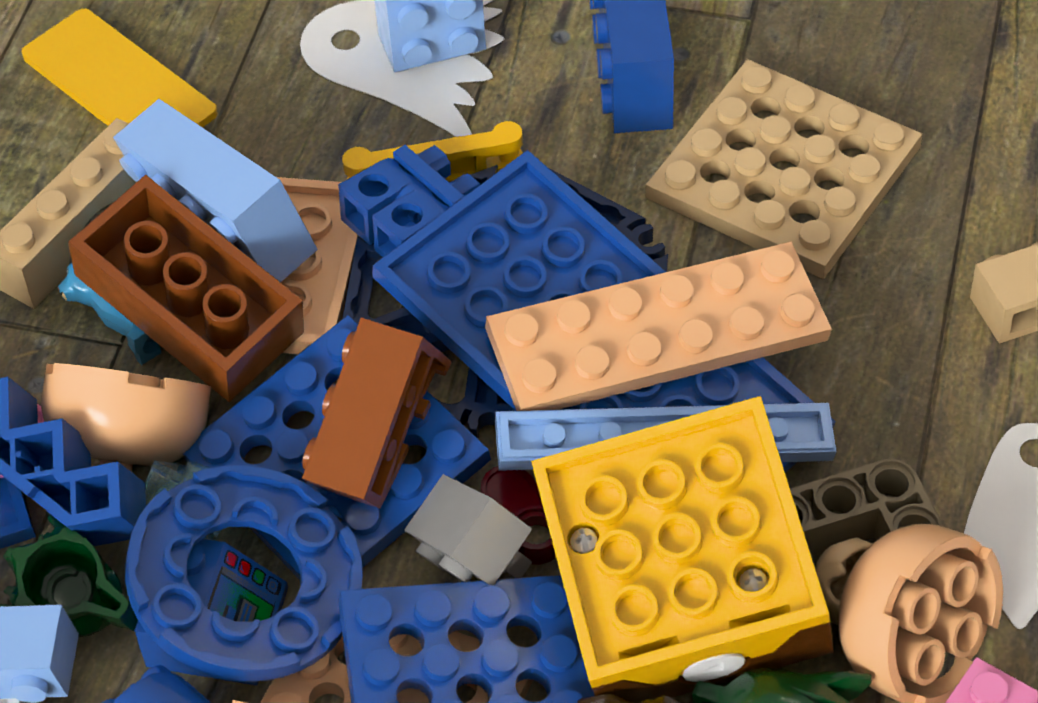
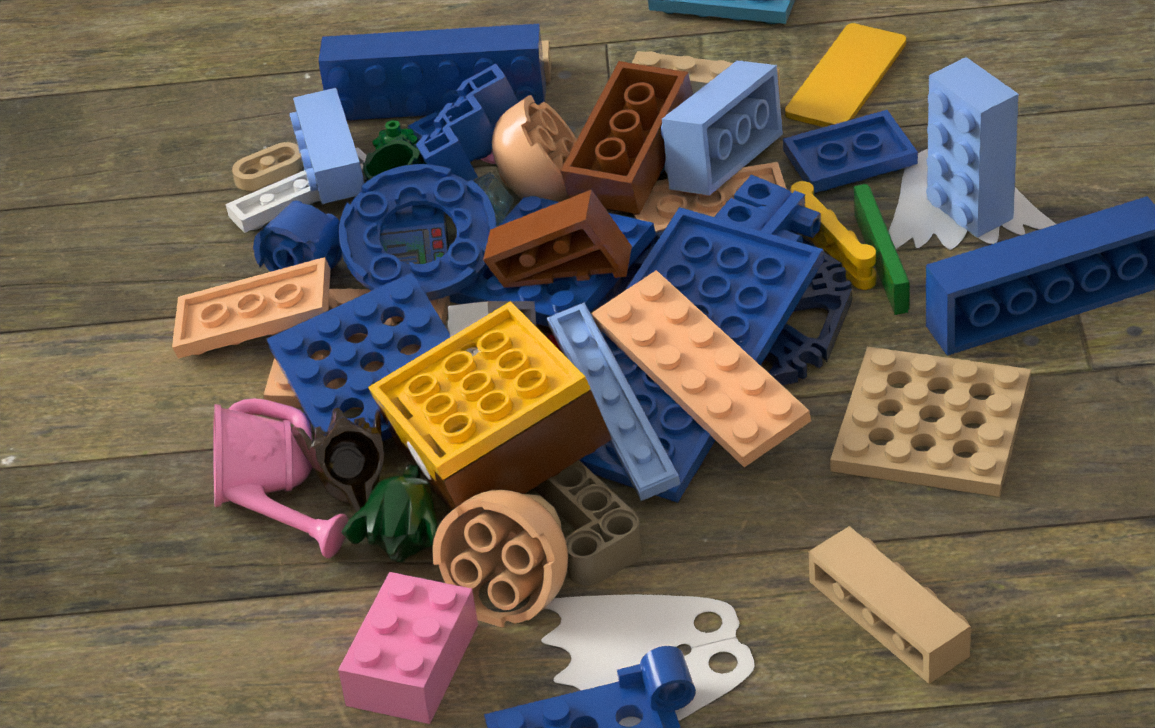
camera: 75 degrees right, 10 degrees down
none -> blue plate [783,110,918,193]
none -> green tile [854,184,910,315]

